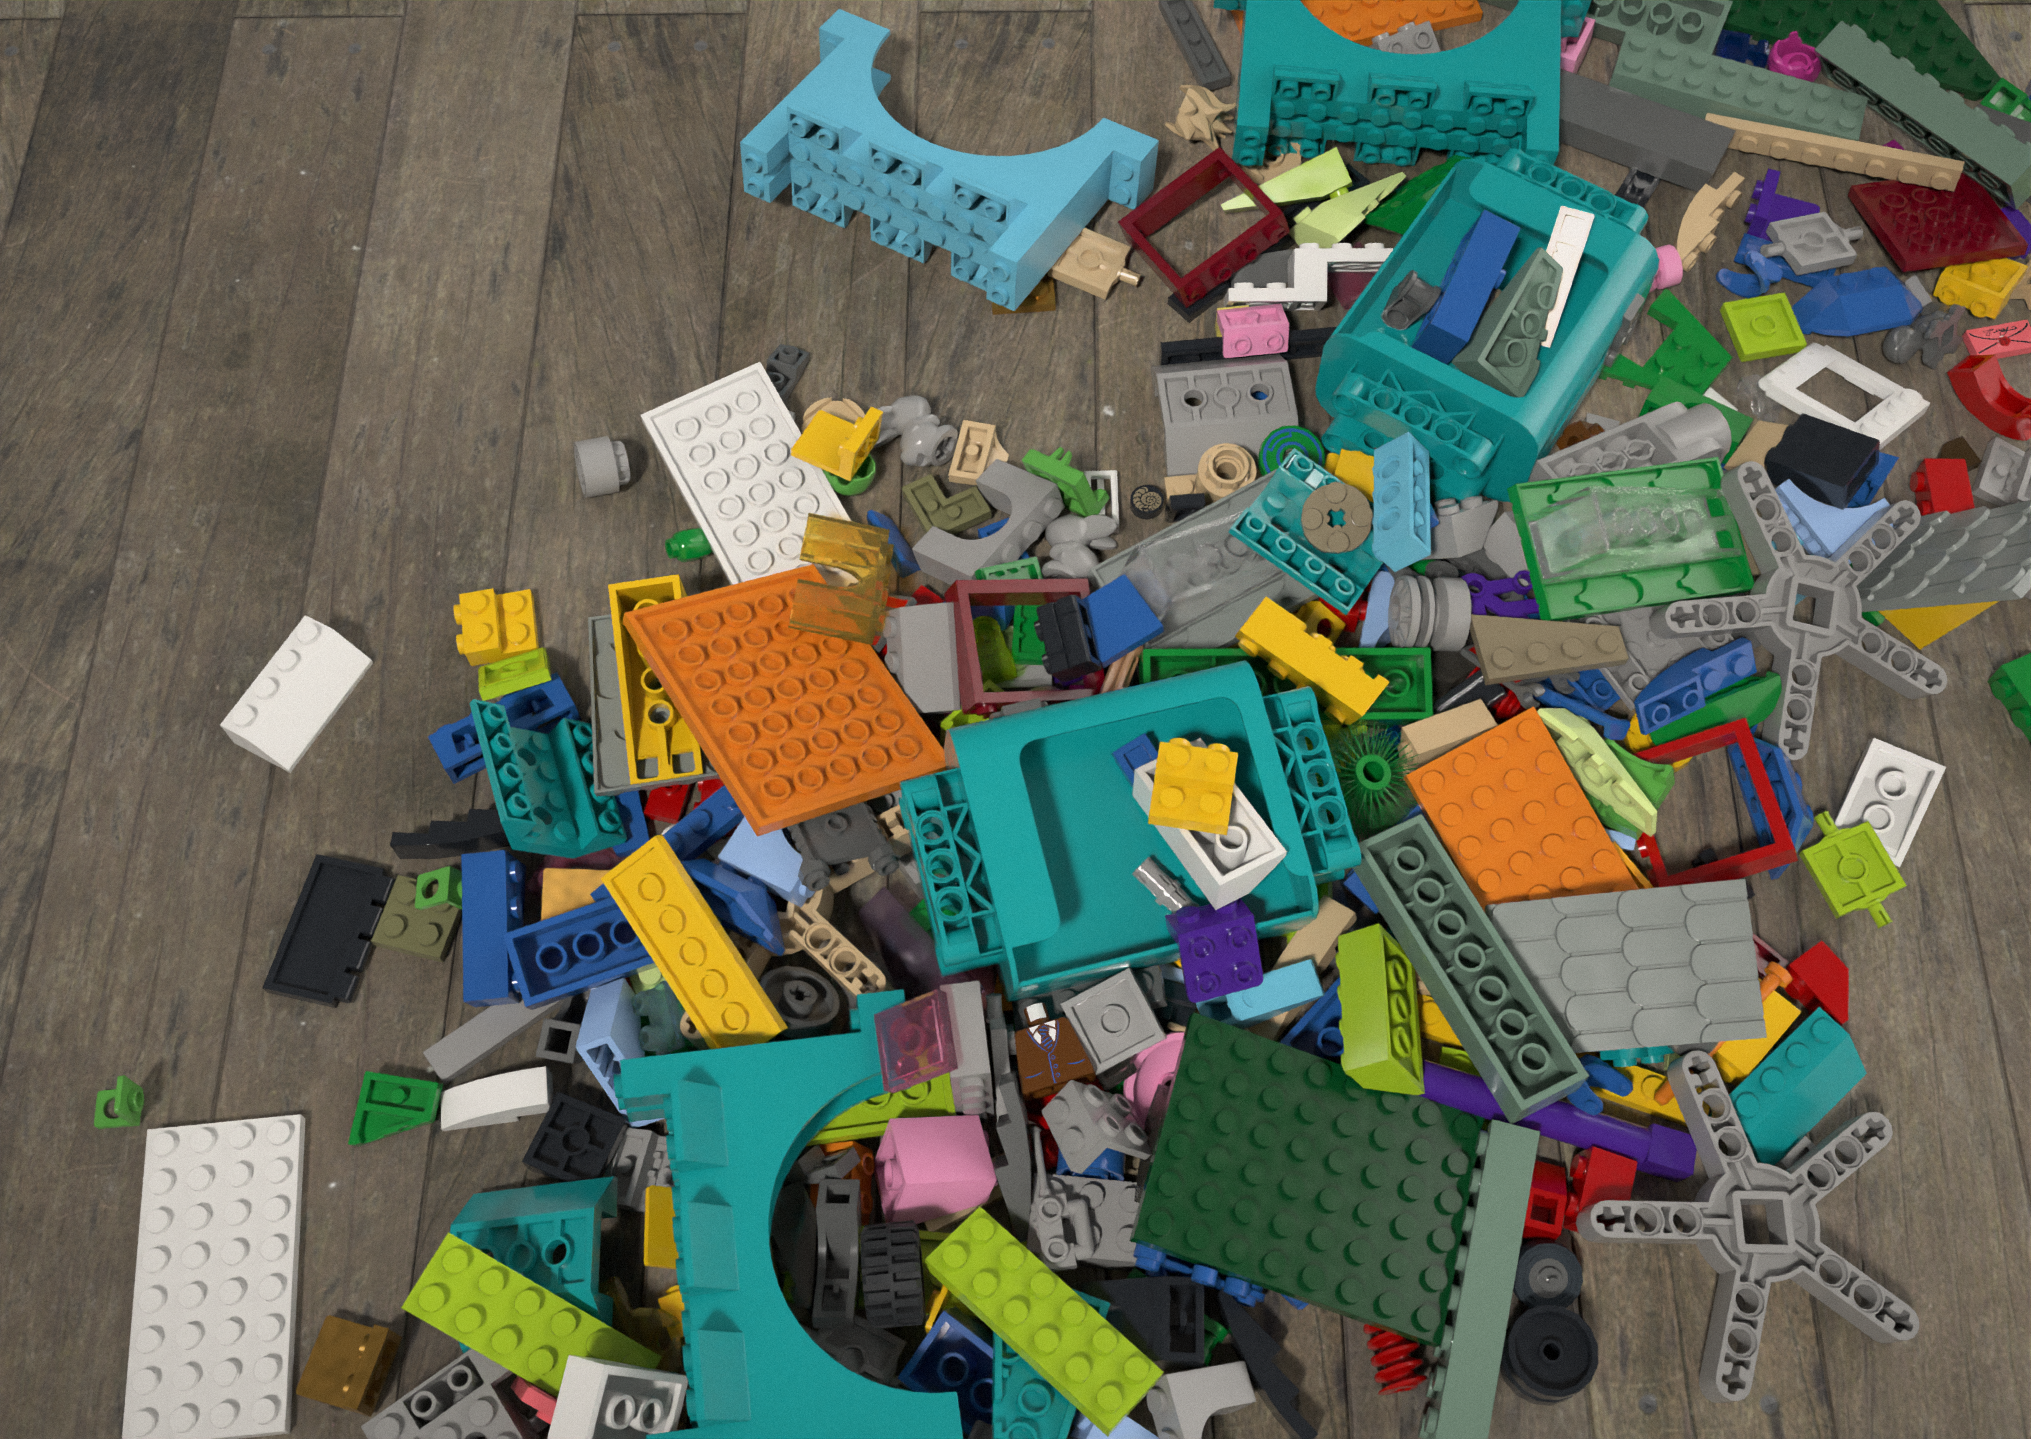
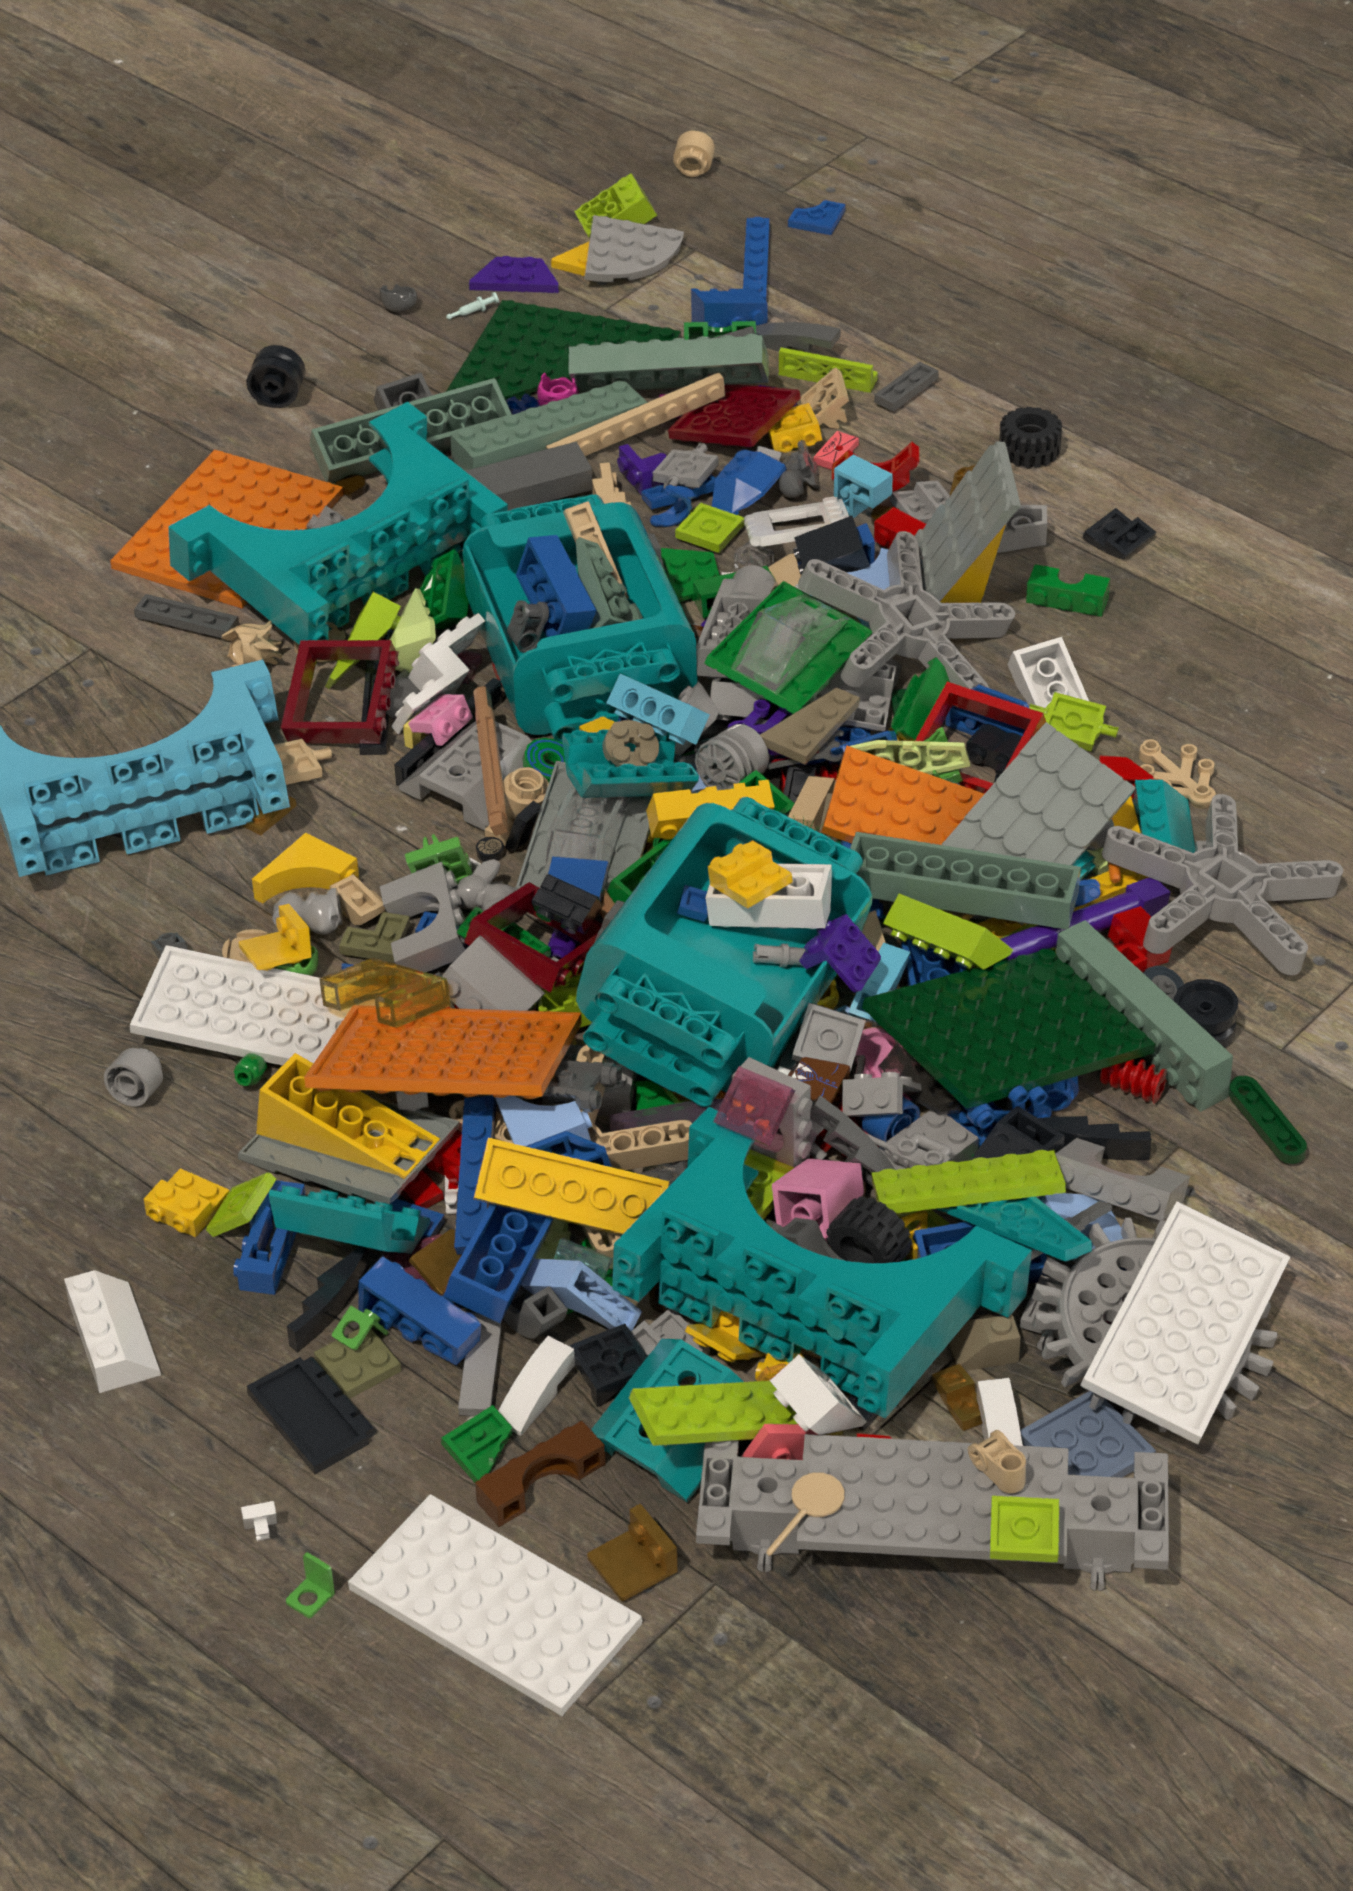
camera: 50 degrees left, 20 degrees down
blue slope [1634,637,1757,735] -> none
none -> white tile [241,1501,277,1541]
none -> yellow arch [252,833,359,904]
none -> dark brown tile [336,475,366,500]
none -> medium nougat piece [473,686,508,836]
none -> reddish brown arch [475,1421,605,1527]
none -> medium azure brick [834,454,893,518]
none -> black brick [966,724,1022,770]
none -> tan plant [1139,739,1216,809]

